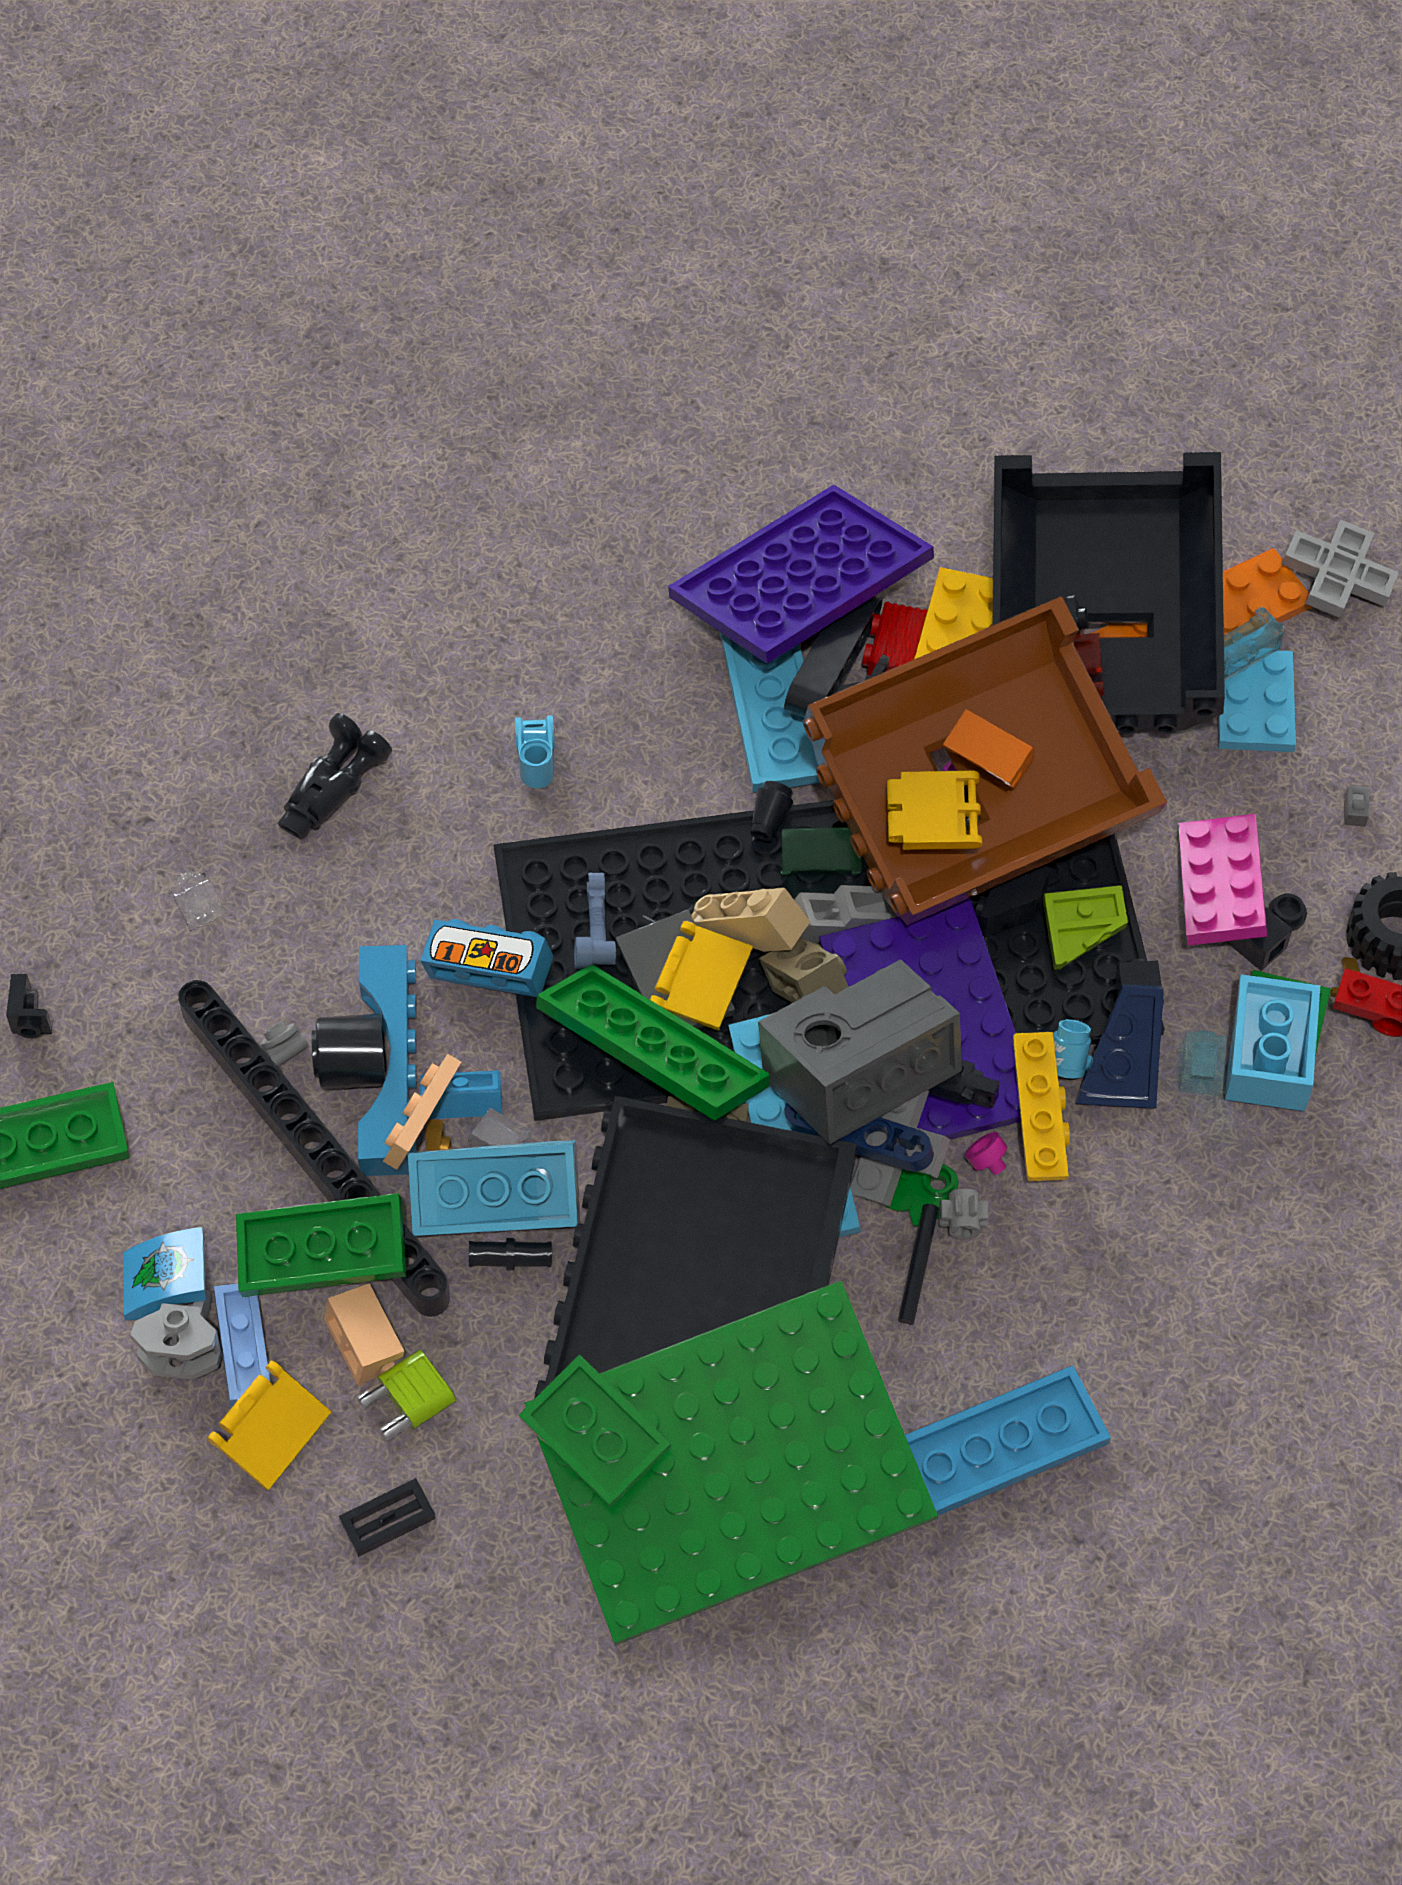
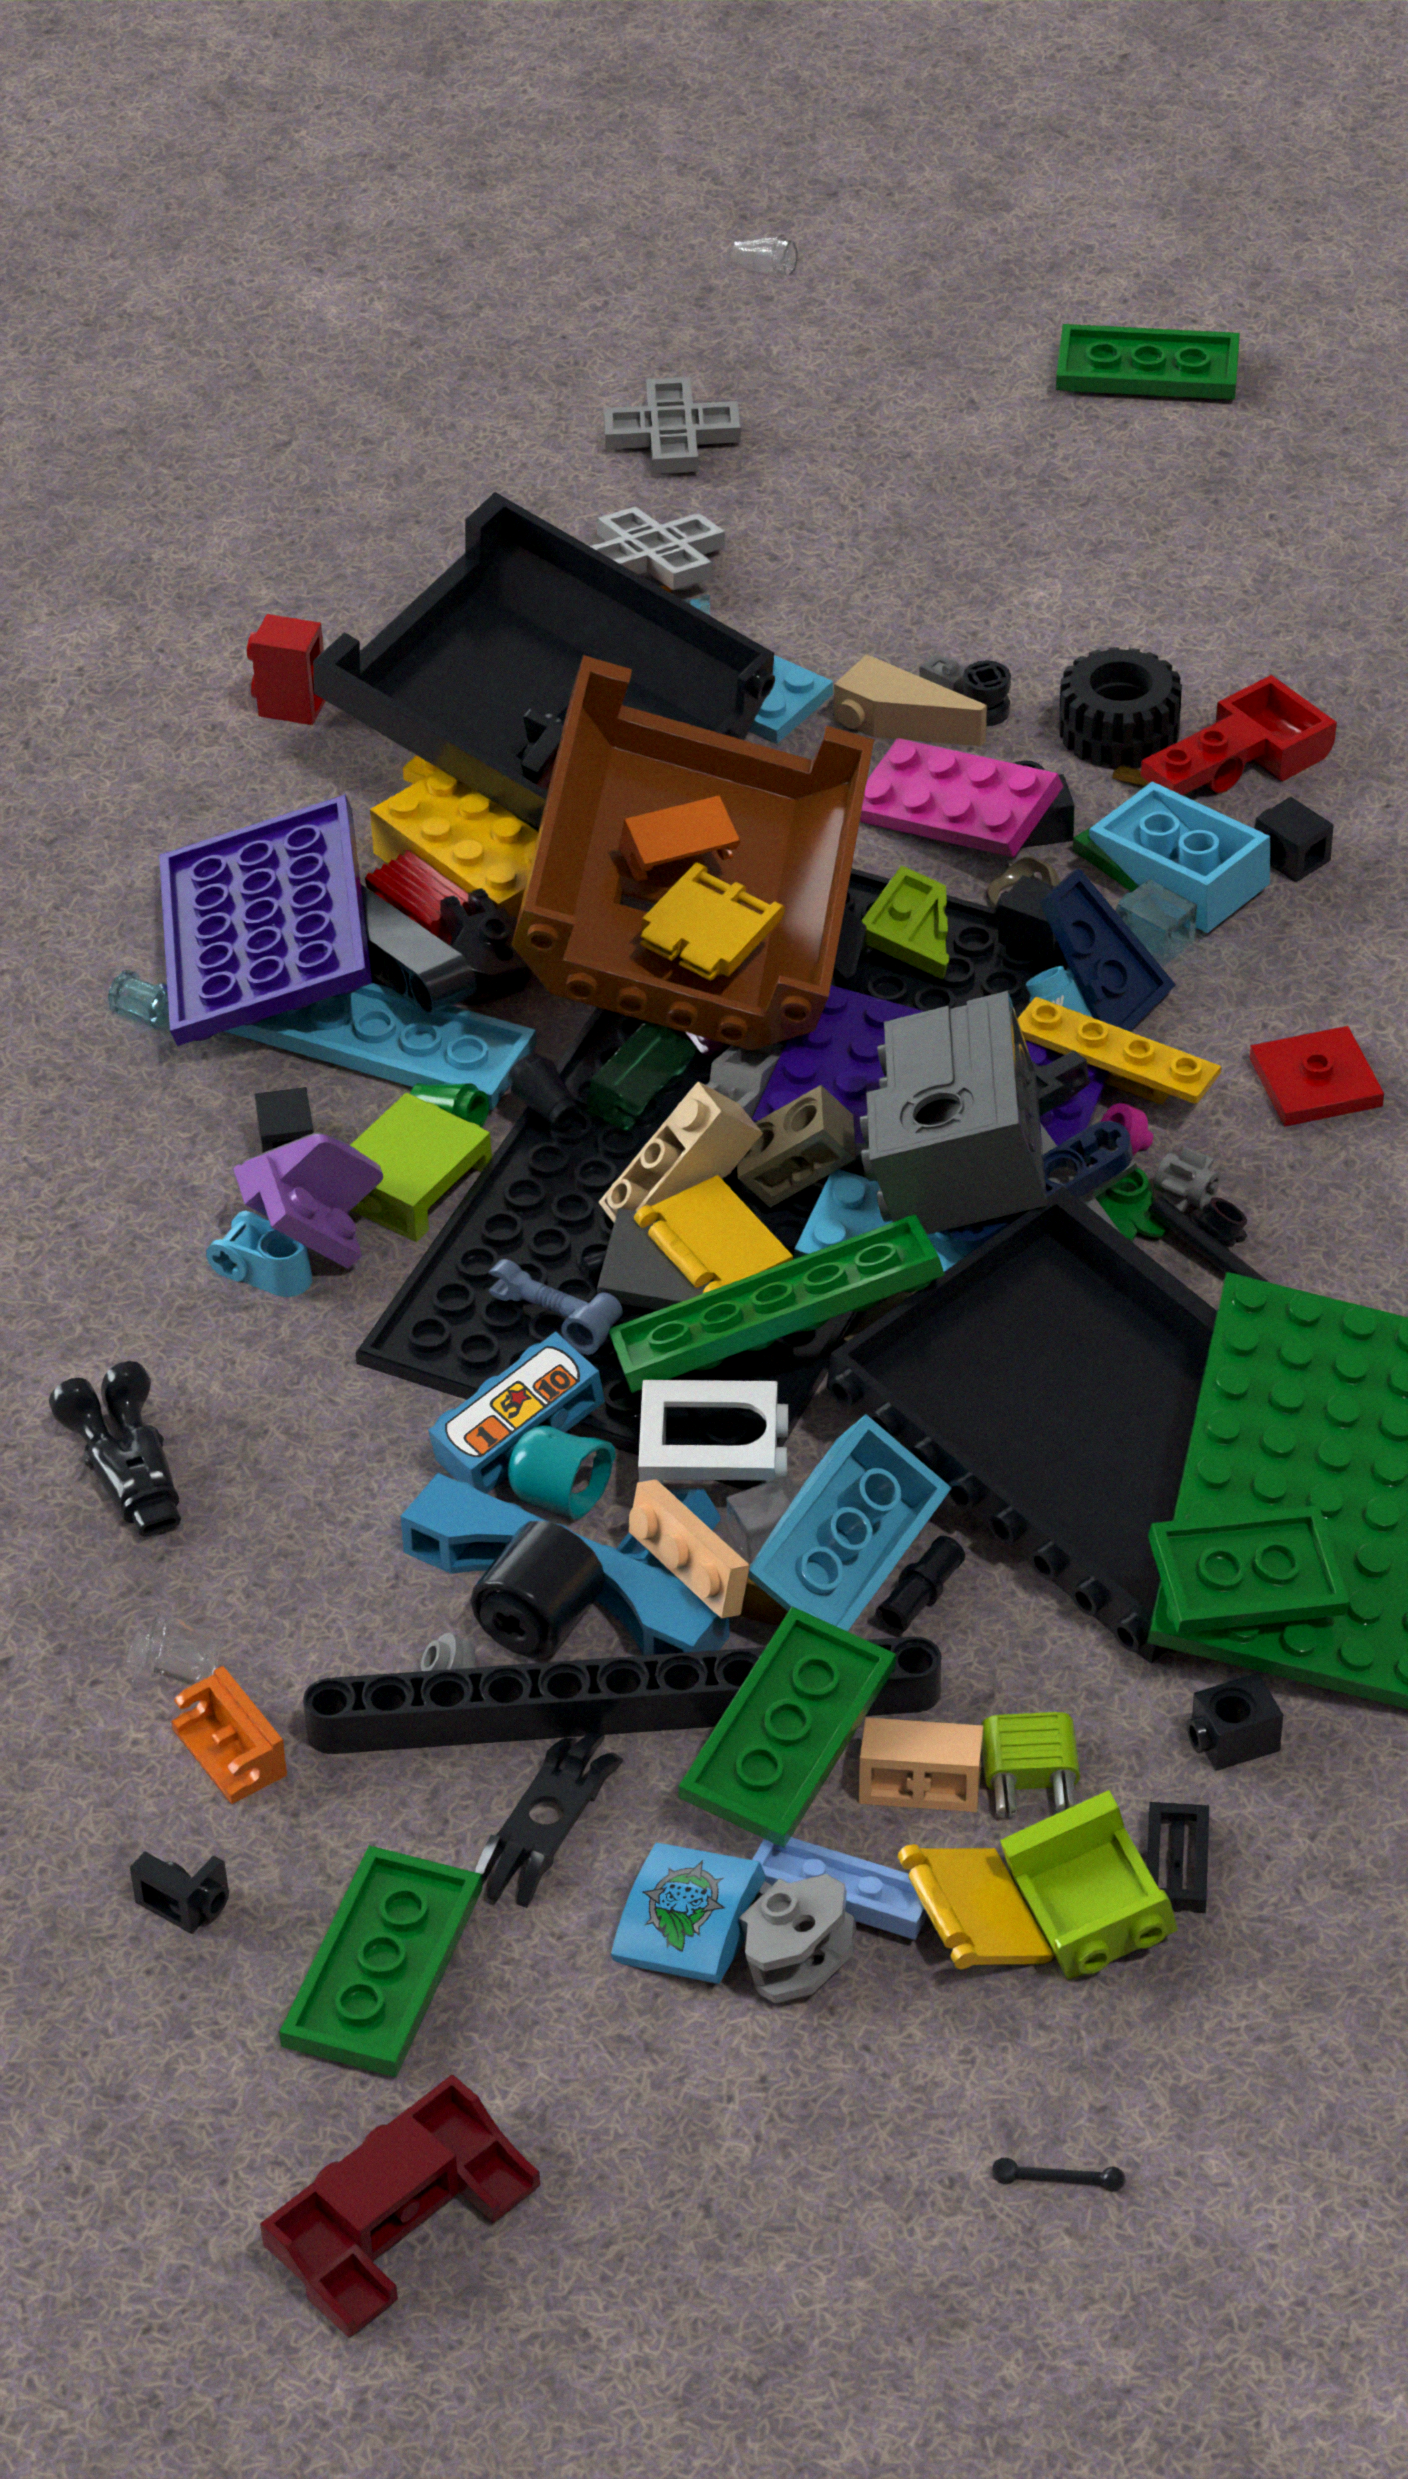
camera: 55 degrees left, 15 degrees down
none -> clear light blue bush [108,969,169,1028]
none -> orange hinge [171,1666,287,1804]
none -> medium lavender piece [233,1132,383,1269]
none -> red brick [247,614,326,725]
none -> black brick [254,1087,314,1153]
none -> lime panel [351,1092,492,1242]
none -> green cone [410,1083,489,1128]
none -> black piece [474,1731,623,1908]
none -> teal helmet [508,1426,616,1519]
none -> white panel [638,1380,788,1504]
none -> tan slope [834,654,987,746]
none -> black wheel [963,660,1011,727]
none -> dark tan piece [987,856,1060,908]
none -> black hinge [992,2158,1126,2192]
none -> lime panel [1000,1790,1178,1980]
none -> black brick [1186,1673,1283,1771]
none -> black plate [1191,1197,1247,1247]
none -> red plate [1249,1026,1384,1127]
none -> black brick [1254,796,1334,882]

